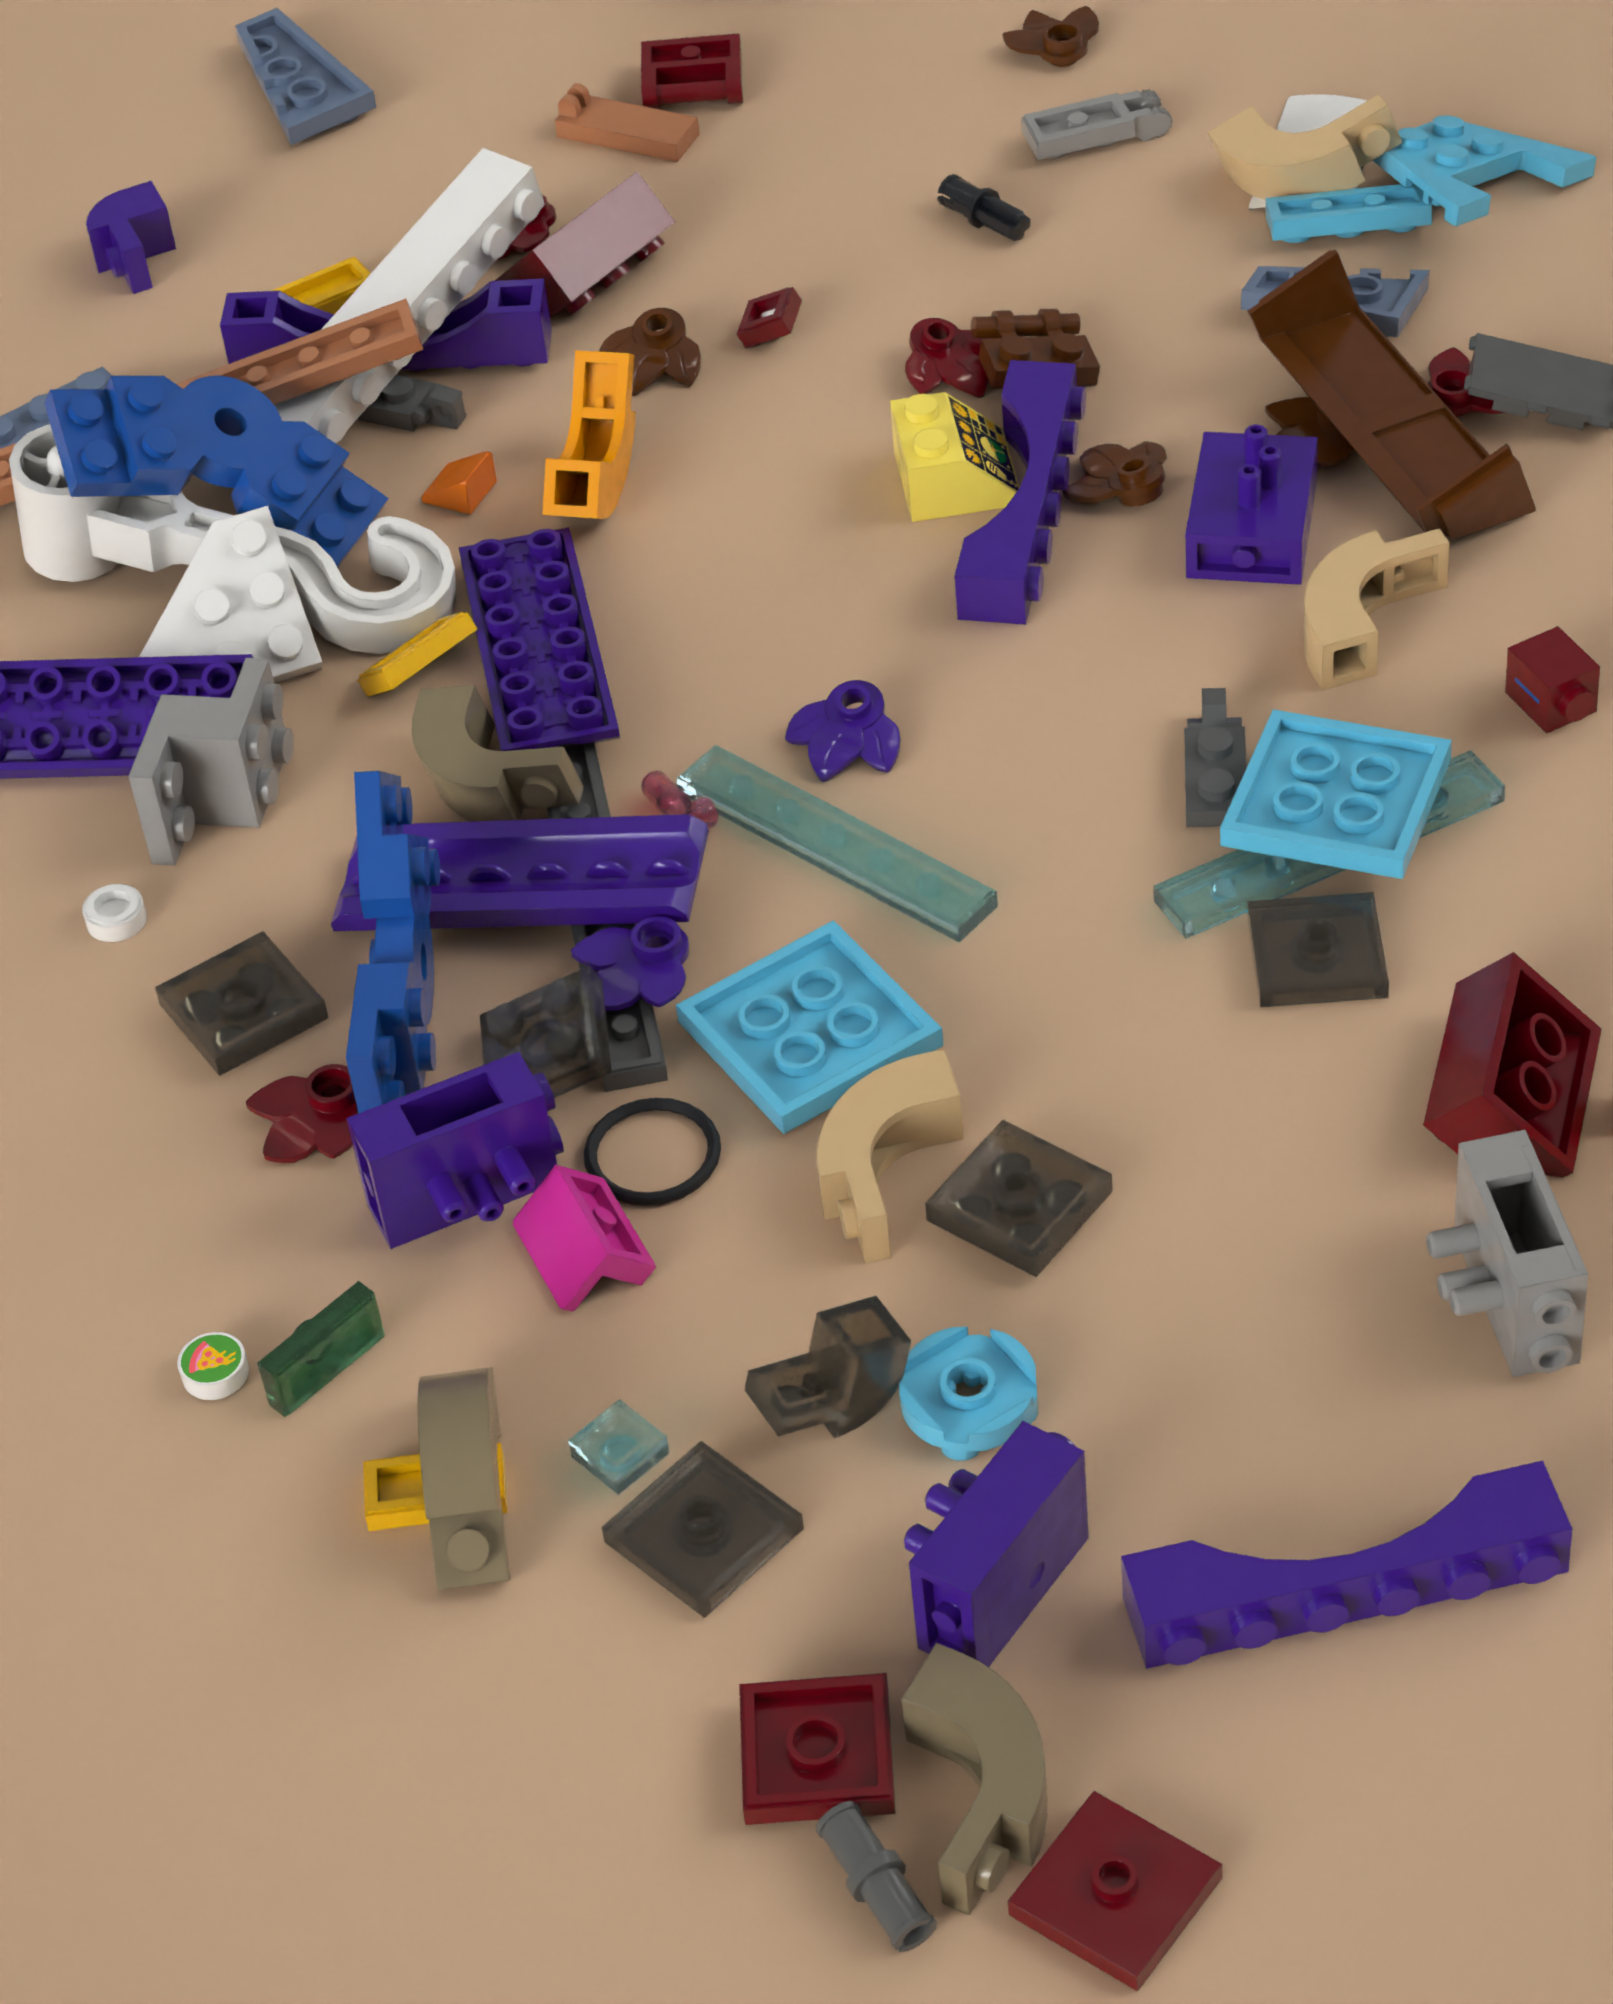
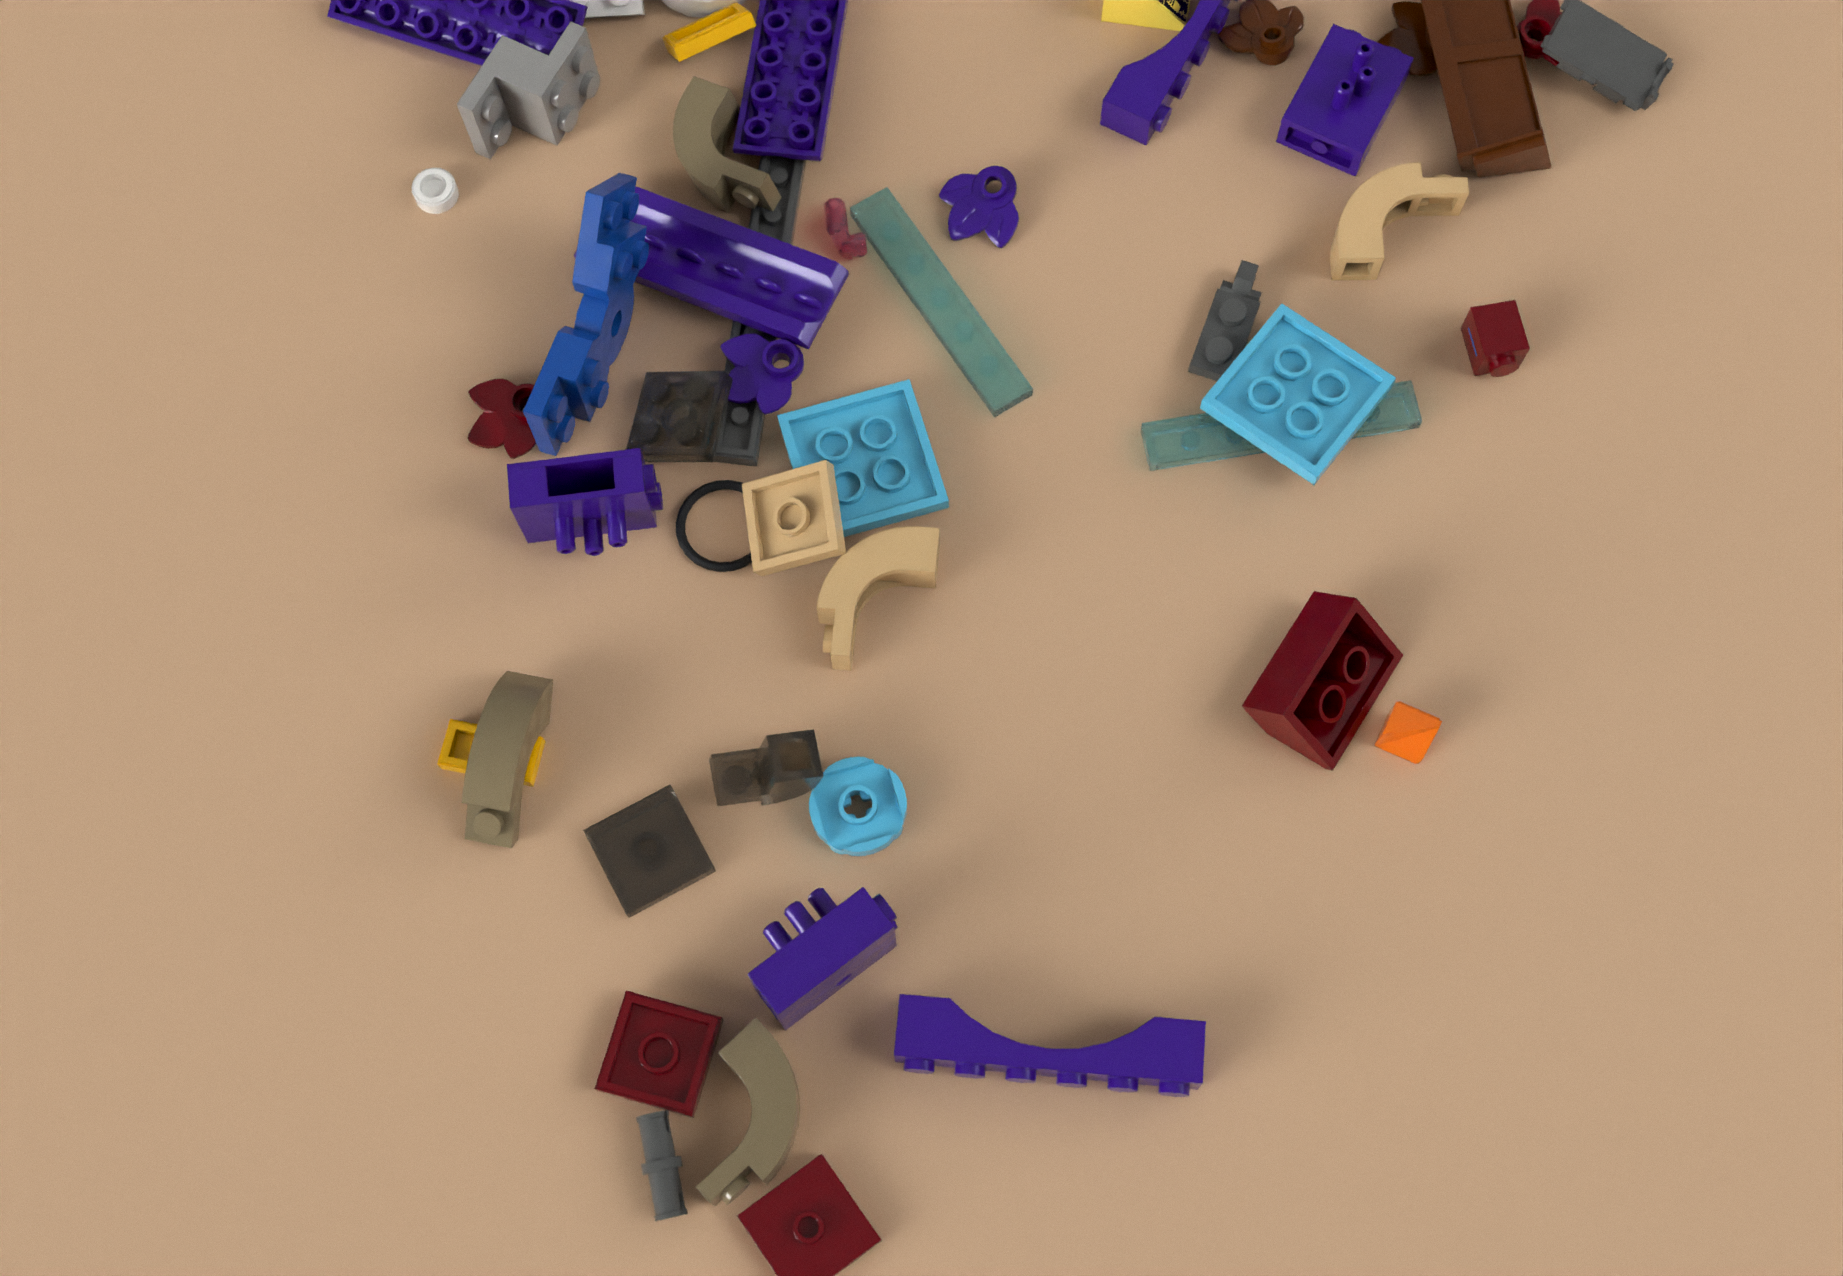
camera: 15 degrees right, 25 degrees up
clear smoke plate [155,931,329,1076] -> none
tile [177,1332,249,1400] -> none
clear green plate [257,1281,385,1417] -> none
dark pink panel [513,1164,657,1312] -> none
clear light blue plate [568,1399,670,1495] -> none
clear smoke plate [925,1120,1113,1277] -> none
clear smoke plate [1247,892,1389,1007] -> none
light grey piece [1426,1130,1588,1377] -> none
none -> tan plate [742,460,846,576]

